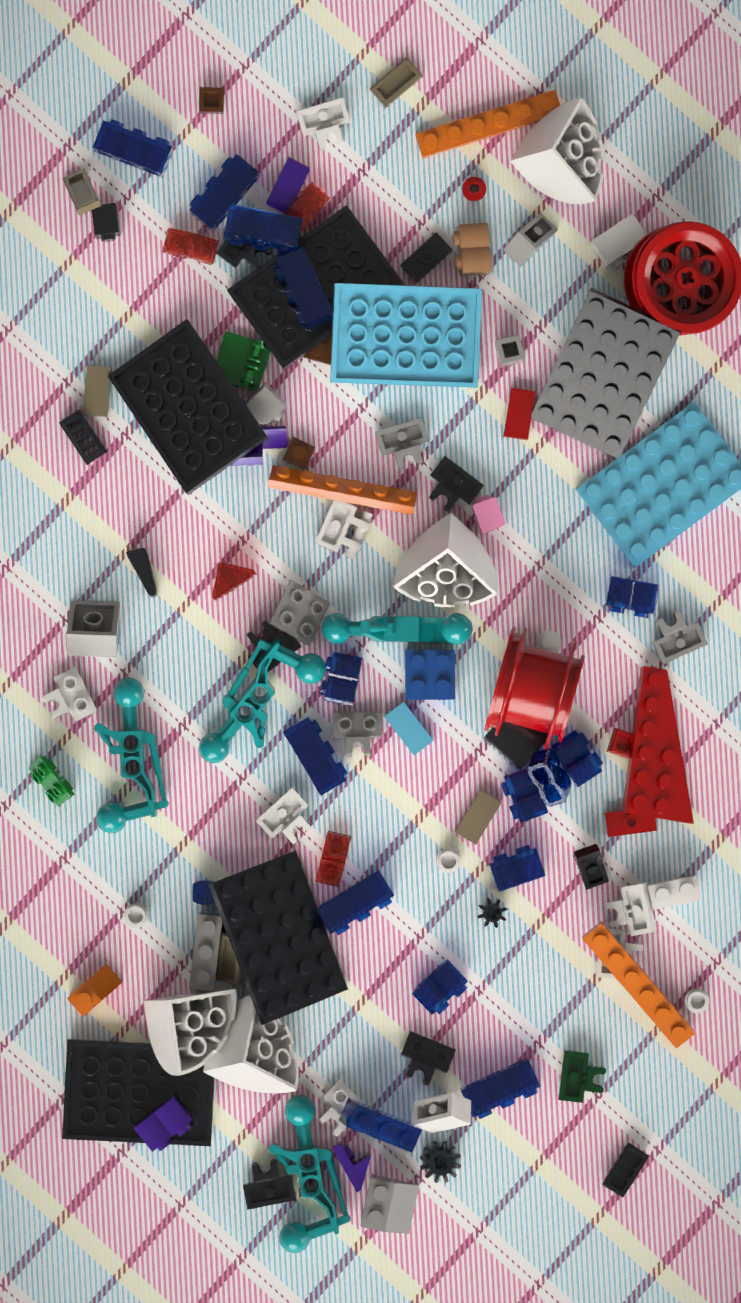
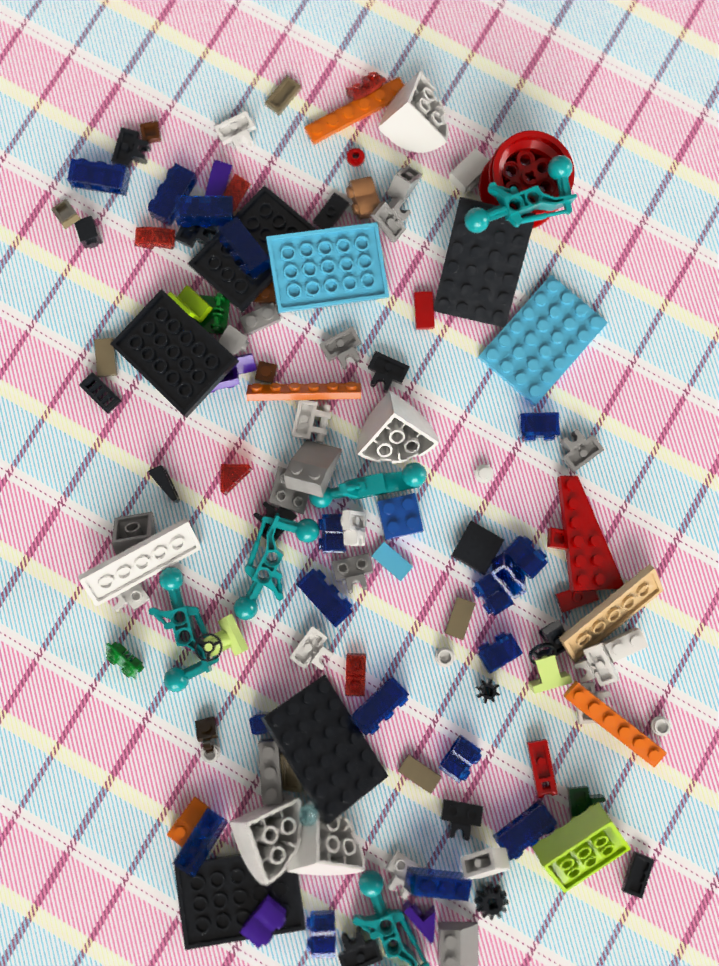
camera: 15 degrees left, 5 degrees down
bright pink brick [471,495,505,535] -> none
red wheel [484,627,585,750] -> none
light grey brick [494,335,525,368] -> none
none -> white plate [78,518,202,606]
none -> black plate [111,127,151,168]
none -> lime panel [167,285,213,323]
none -> clear blue brick [172,808,229,877]
none -> yellowish green piece [194,614,249,662]
none -> dark brown plate [195,716,218,754]
none -> light grey plate [239,303,281,336]
none -> light grey slope [284,440,342,498]
none -> clear light blue tile [299,804,317,827]
none -> clear blue brick [306,910,336,958]
none -> white plate [340,510,366,546]
none -> clear red slope [346,72,386,101]
none -> light grey plate [370,198,411,242]
none -> dark tan tile [397,754,442,794]
none -> teal piece [464,155,577,233]
none -> red plate [526,739,558,799]
none -> yellowish green piece [528,643,572,694]
none -> lime slope [532,802,631,893]
none -> tan plate [559,564,664,663]

